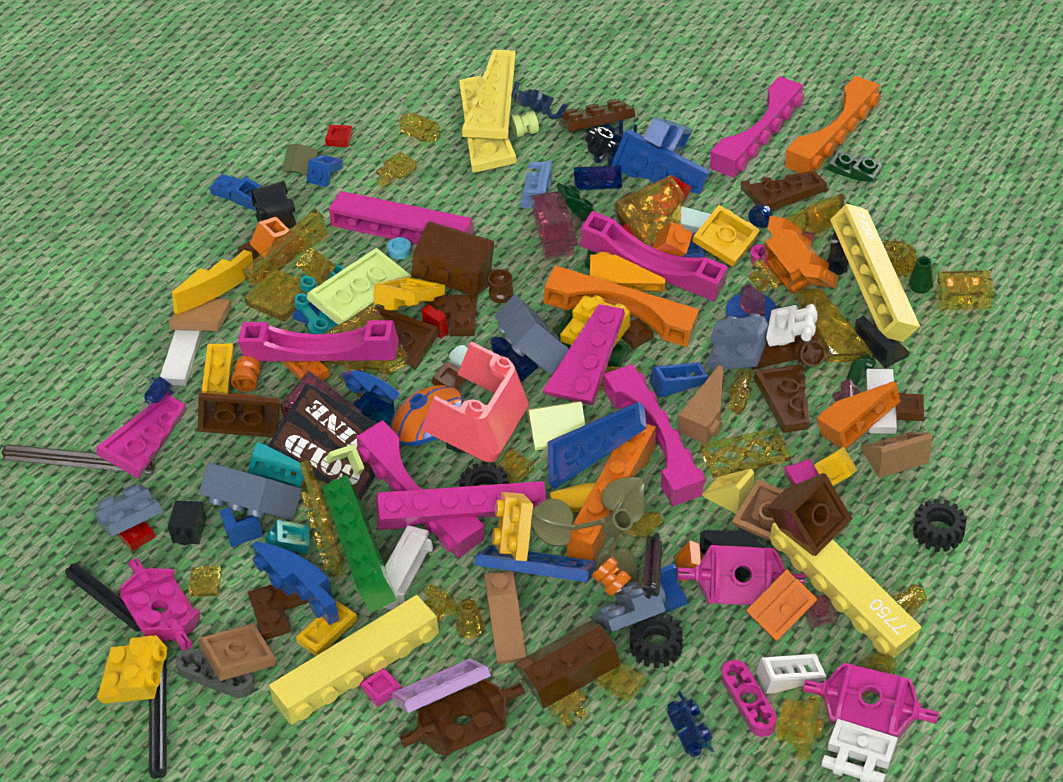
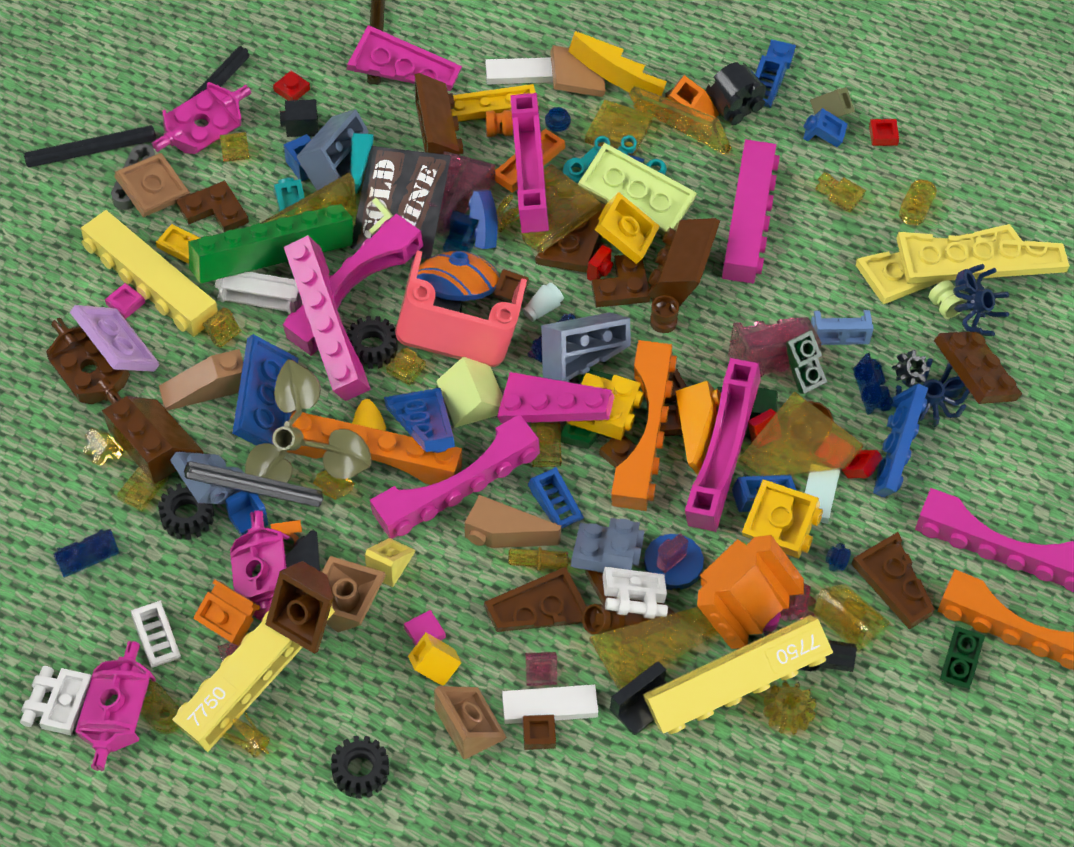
camera: 75 degrees right, 10 degrees up
sand blue plate [92,484,163,536] -> none
yellow plate [97,635,167,704] -> none
clear blue hinge [144,376,174,404] -> none
blue slope [252,542,339,625] -> none
clear yellow plate [295,247,336,285] -> none
medium azure tile [387,237,412,259] -> none
clear yellow cone [456,598,485,639] -> none
yellow plate [492,492,533,561] -> none
orange wheel [591,556,631,597] -> none
slope [643,117,693,151] -> none
orange brick [653,222,693,257] -> none
clear yellow window [698,428,791,478] -> none
dark pink beam [721,660,777,737] -> none
clear yellow brick [777,695,825,761] -> none
orange slope [817,381,901,449] -> none
dark green arm [845,355,876,386] -> none
dark green cone [908,257,934,294] -> none
clear yellow brick [936,270,994,310] -> none

